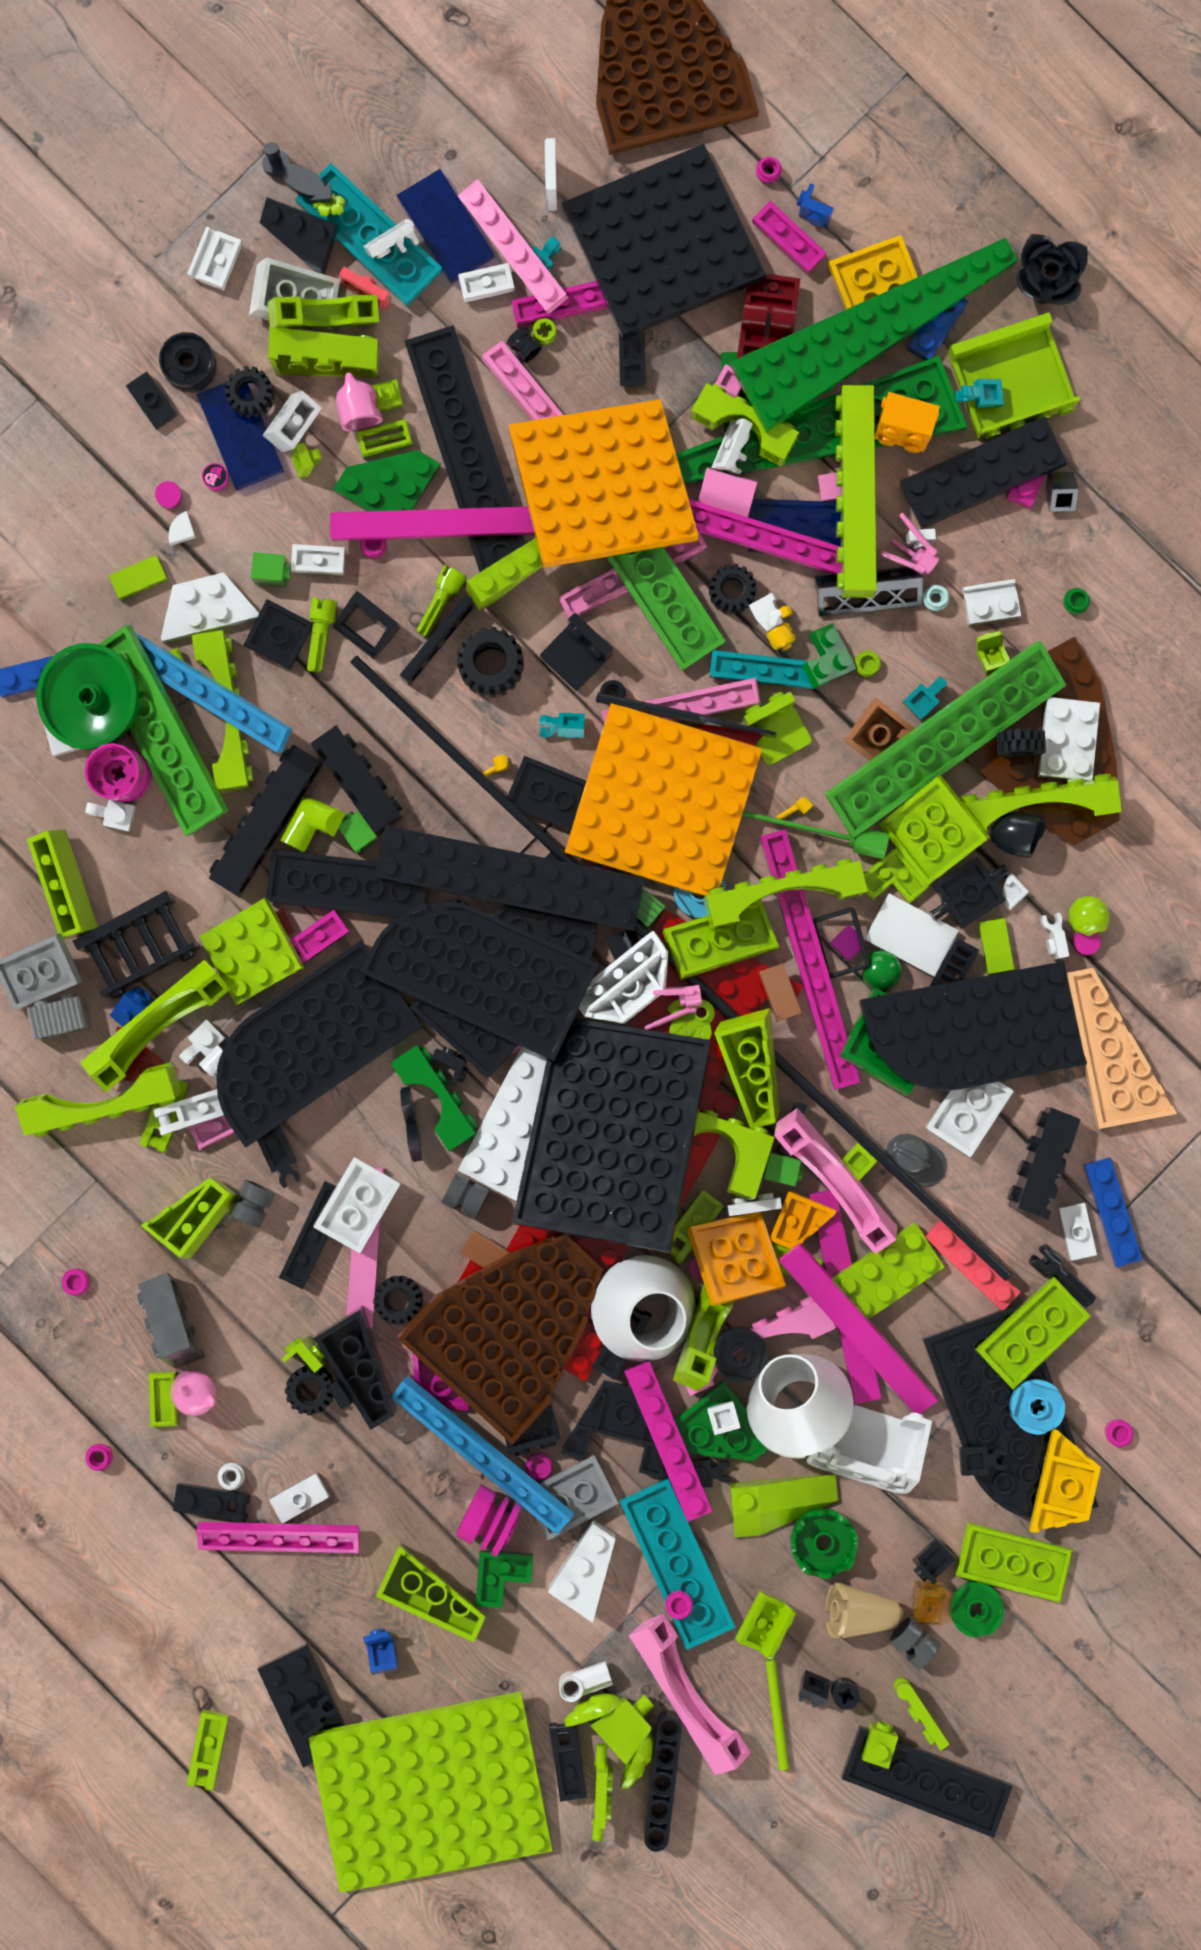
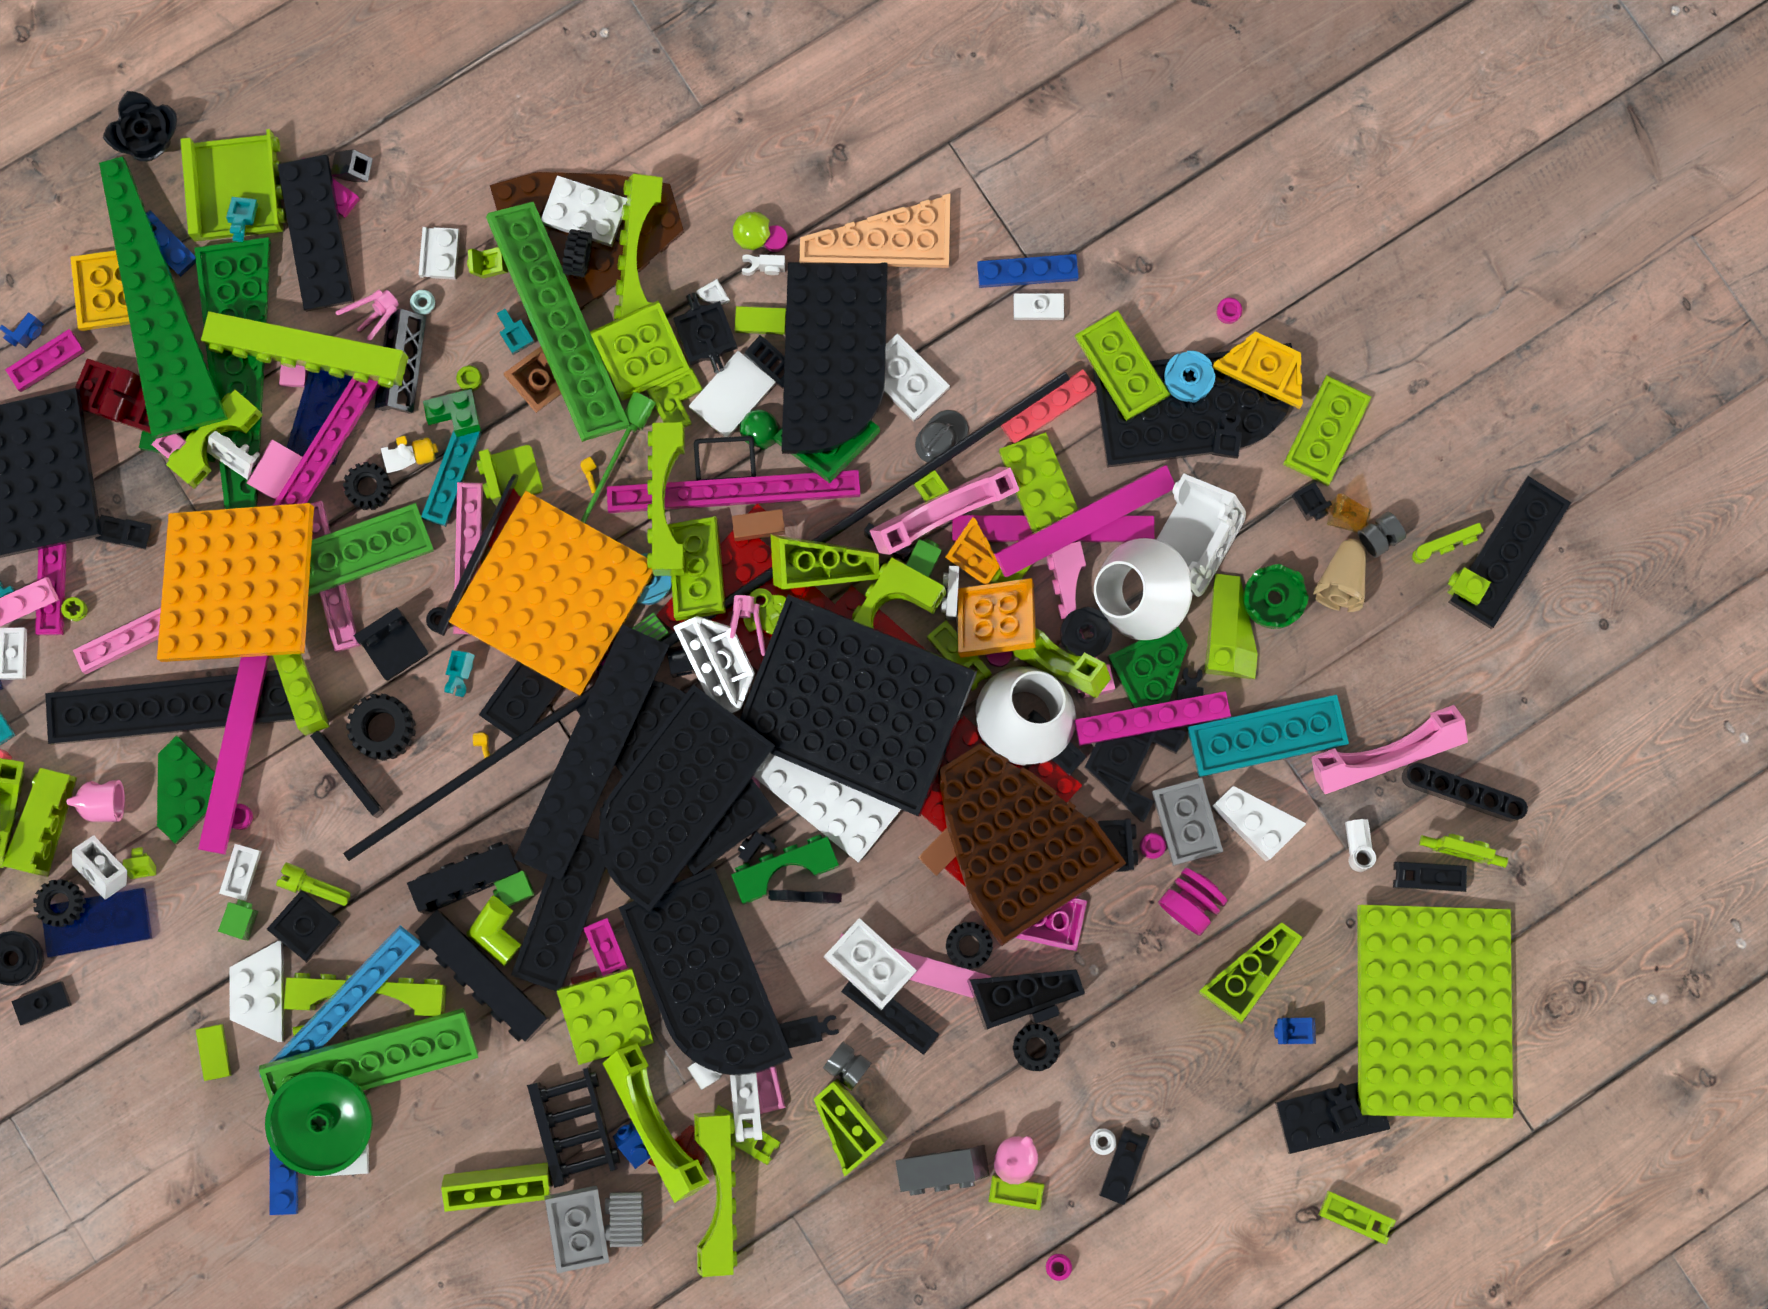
camera: 80 degrees left, 5 degrees down
dark pink tile [62,1268,90,1296] -> none
dark pink wheel [84,743,152,803] -> none
white plate [85,800,136,832] -> none
dark pink tile [155,481,183,509] -> none
white tile [169,511,196,546] -> none
white plate [179,1019,226,1065] -> none
dark pink plate [196,1522,360,1553] -> none
tile [202,463,229,491] -> none
white plate [269,1473,330,1523] -> none
lime bracket [282,1336,327,1373] -> none
black tile [333,591,400,660] -> none
lime tile [356,419,413,459] -> none
lime tile [372,379,404,412] -> none
dark azure plate [391,1375,574,1534] -> none
lime piece [417,564,467,637] -> none
dark grey wheel [442,1173,490,1220] -> none
green plate [475,1550,533,1608] -> none
black wheel [507,326,543,363] -> none
lime torso [564,1693,655,1789] -> none
dark pink tile [665,1590,693,1619] -> none
white plate [707,1400,740,1435] -> none
lime bracket [735,1591,796,1660] -> none
lime bar [765,1658,789,1770] -> none
black tile [798,1670,830,1708] -> none
magenta tile [829,924,867,961] -> none
black wheel [831,1677,860,1710] -> none
light orange brick [874,392,940,453] -> none
white plate [905,529,936,550] -> none
green plate [949,1580,1004,1637] -> none
black piece [990,812,1047,858] -> none
black wedge [1007,1107,1081,1220] -> none
black piece [1029,1244,1096,1308] -> none
green plate [1063,588,1090,615] -> none

